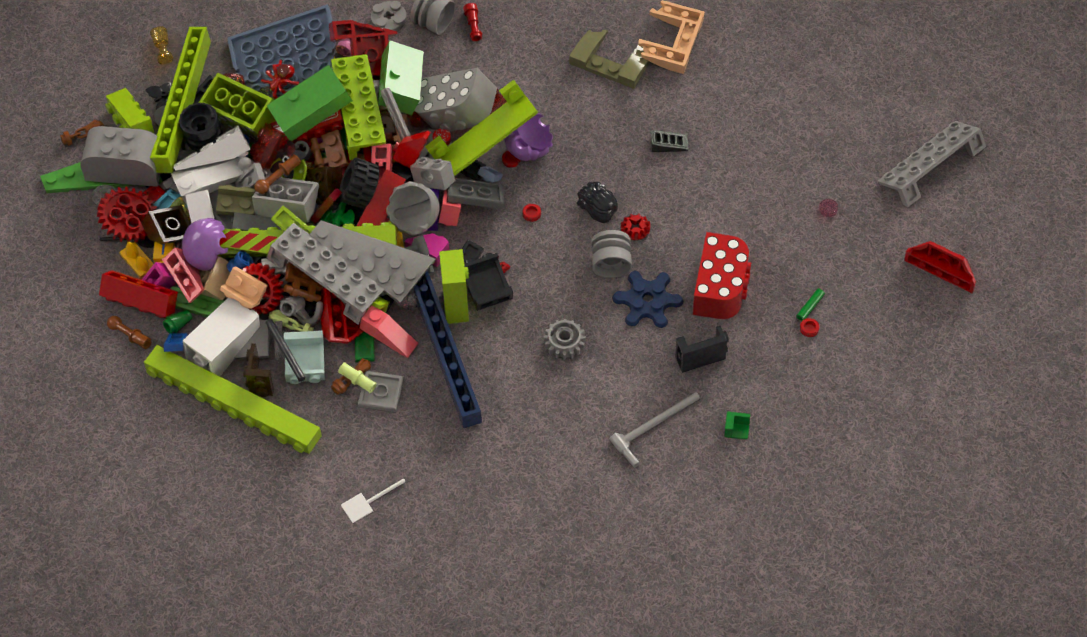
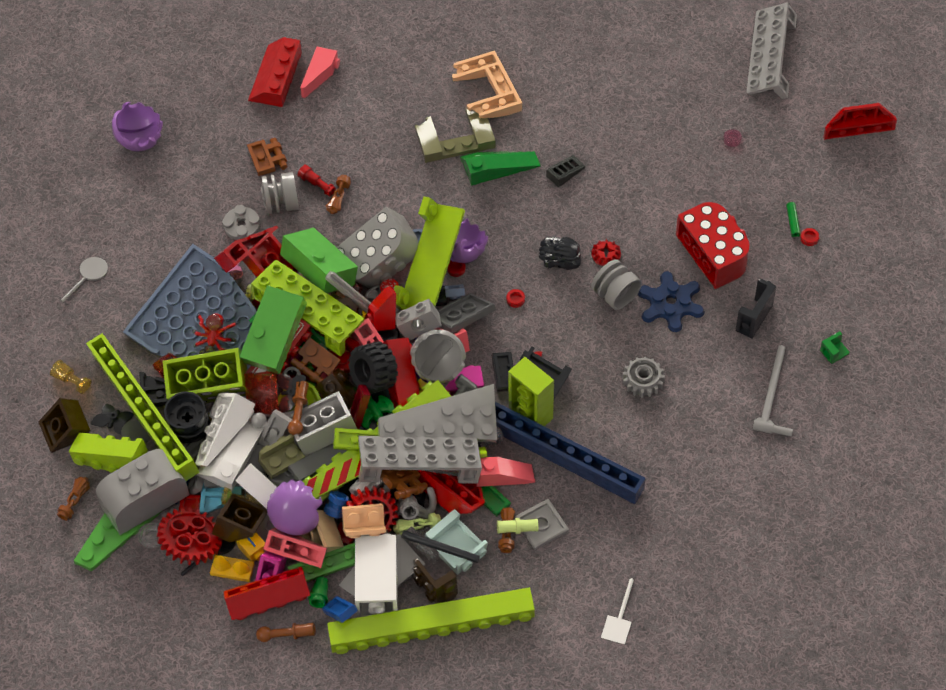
camera: 40 degrees left, 0 degrees up
none -> dark brown slope [38,398,91,453]
none -> dark orange piece [326,175,351,214]
none -> green wedge [460,151,541,186]

